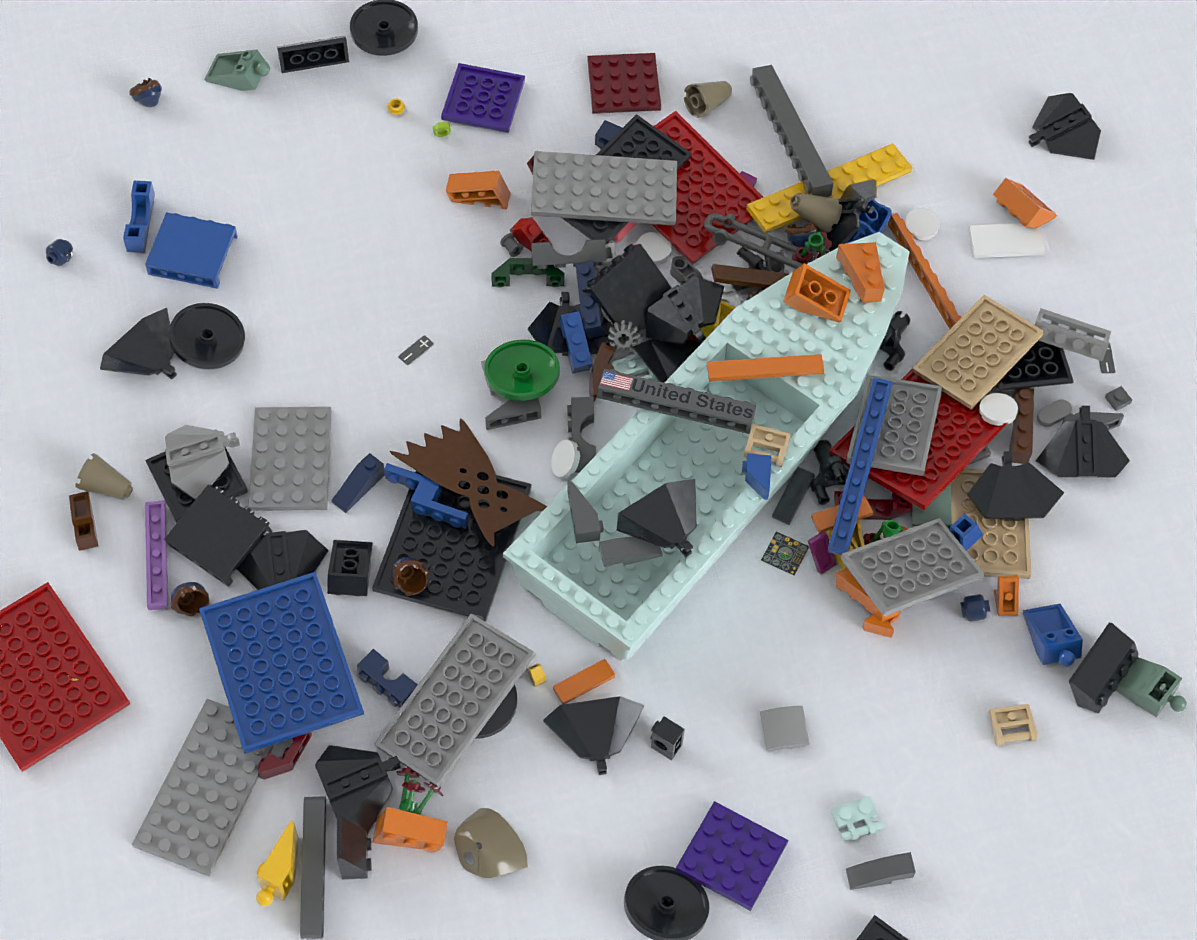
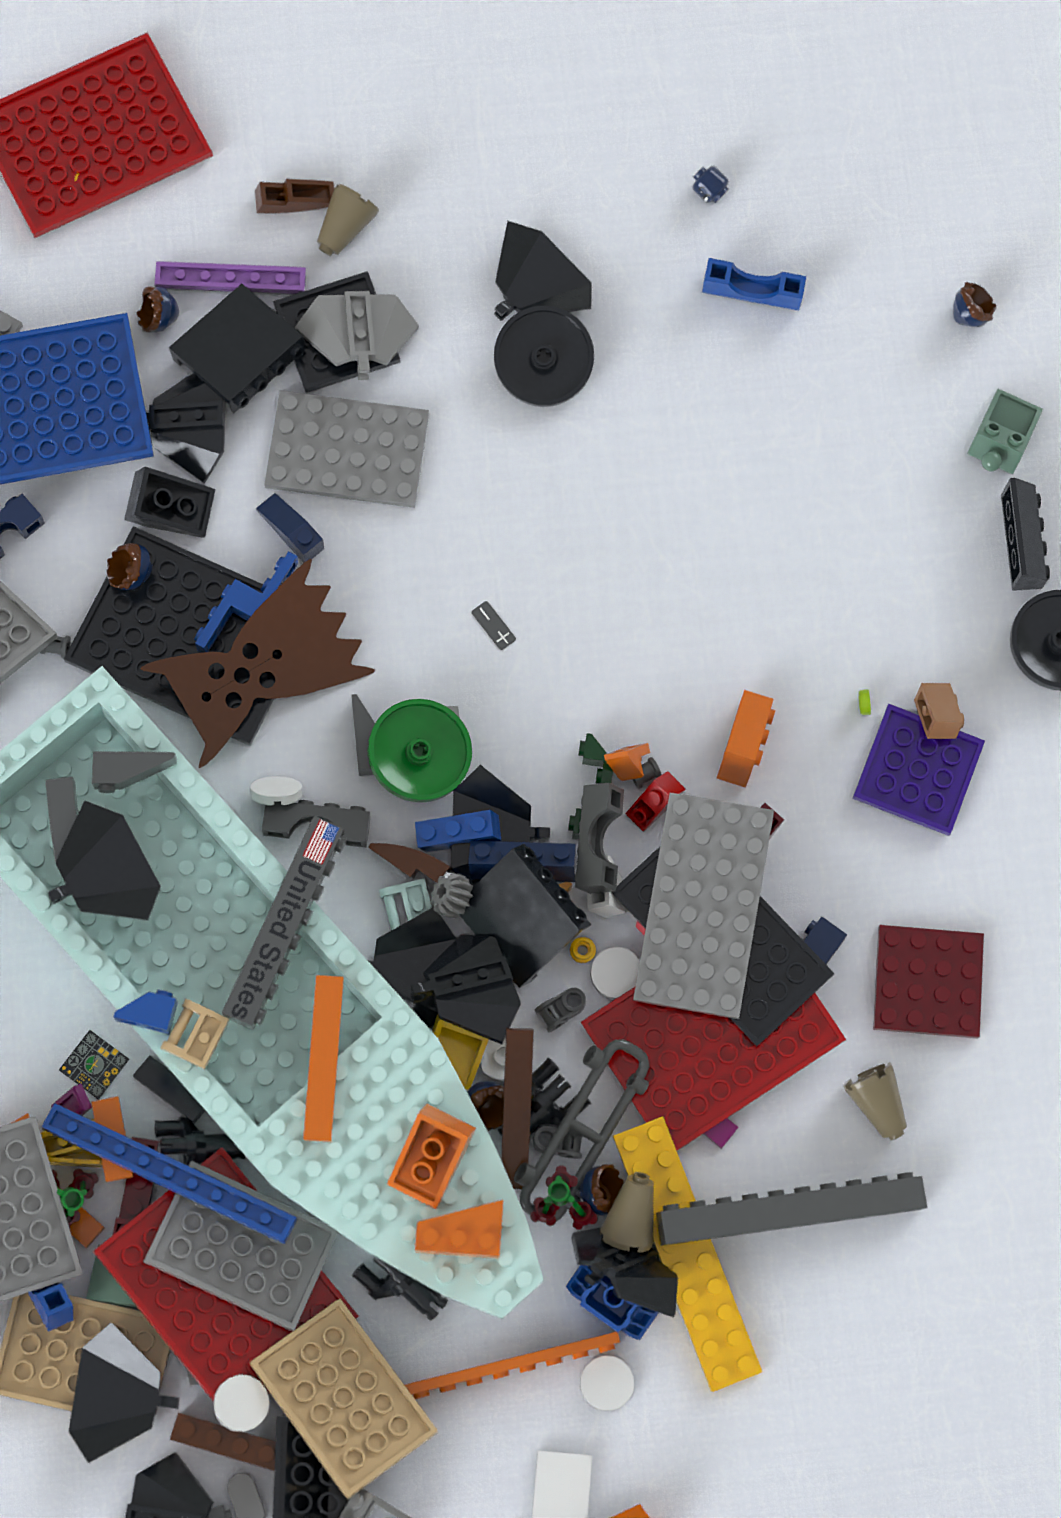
camera: 95 degrees right, 15 degrees up
blue panel [145,212,238,289] -> none
yellow plate [387,98,405,115] -> none
none -> orange slope [604,743,650,781]
none -> medium nougat brick [914,683,964,739]

